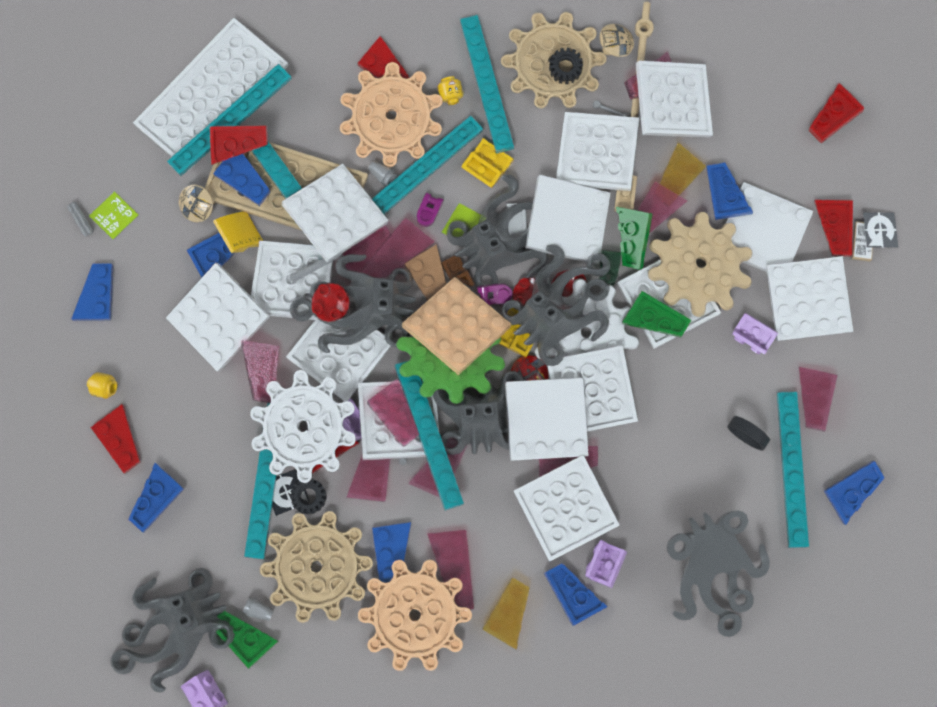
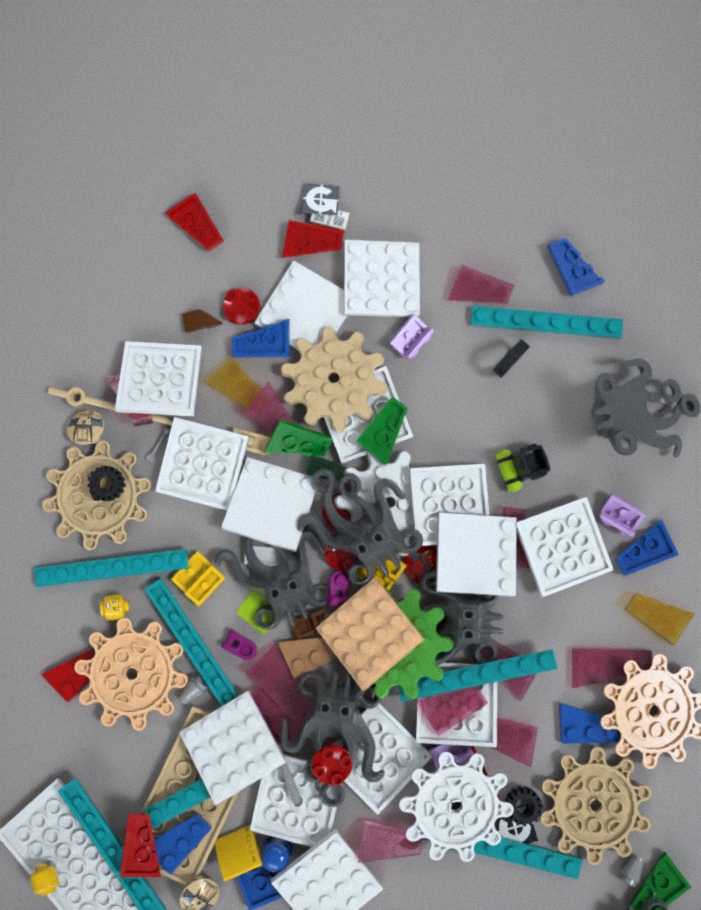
camera: 80 degrees left, 5 degrees up
none -> yellow head [30,863,60,897]
none -> reddish brown slope [182,309,223,333]
none -> red dish [223,287,260,325]
none -> blue helmet [261,836,292,872]
none -> black piece [495,444,551,492]

